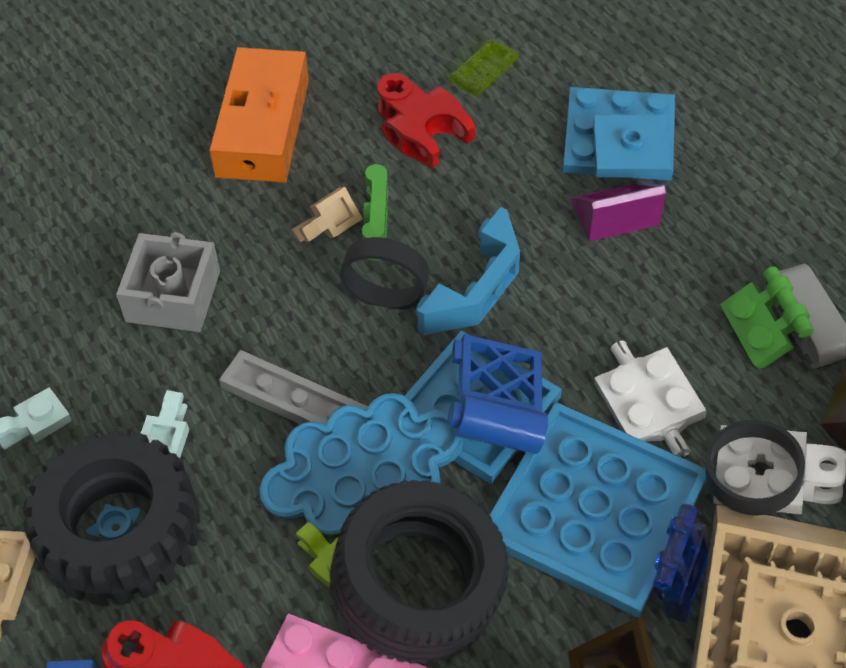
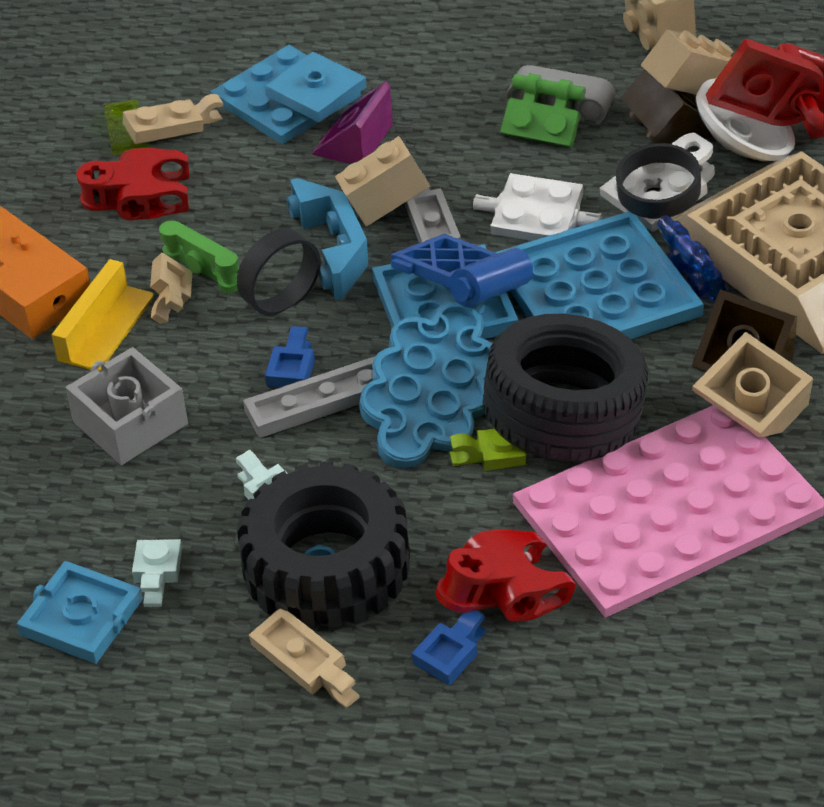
camera: 50 degrees left, 10 degrees down
none -> yellow panel [51,259,154,371]
none -> tan plate [123,94,223,144]
none -> blue plate [265,326,315,388]
none -> tan slope [335,136,430,227]
none -> light grey plate [405,173,461,243]

